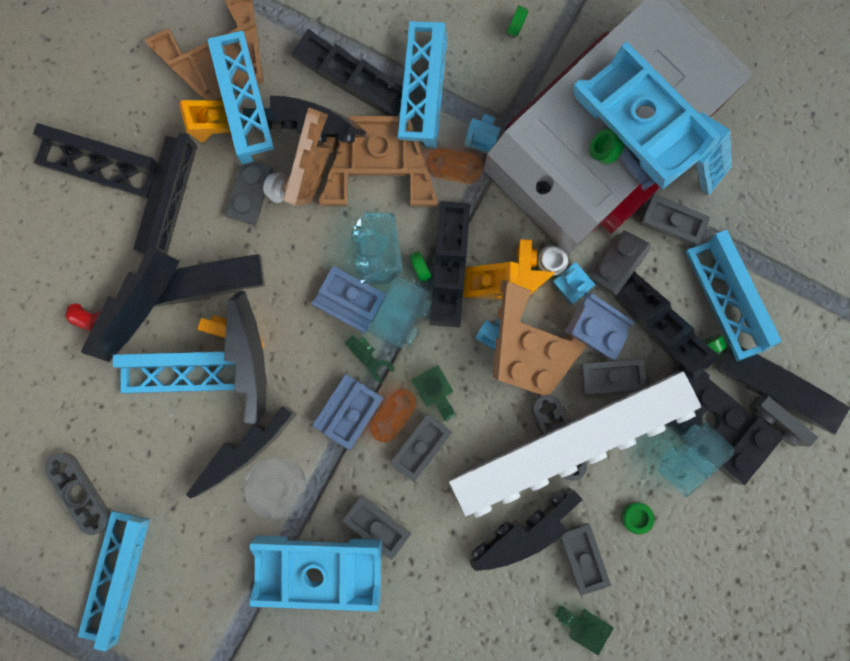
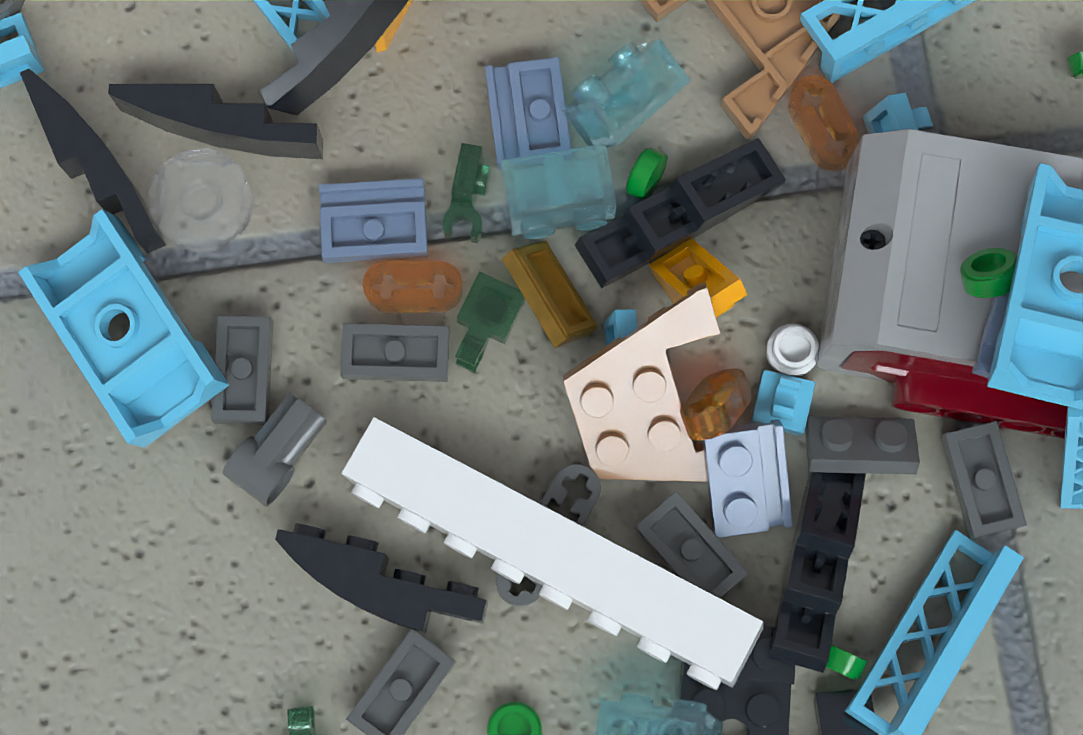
camera: 55 degrees right, 5 degrees down
light orange slope [516,239,555,296] -> none
none -> black slope [20,68,166,253]
none -> dark grey piece [223,393,327,506]
none -> pearl gold tile [502,240,598,348]
none -> clear orange beam [679,368,752,440]

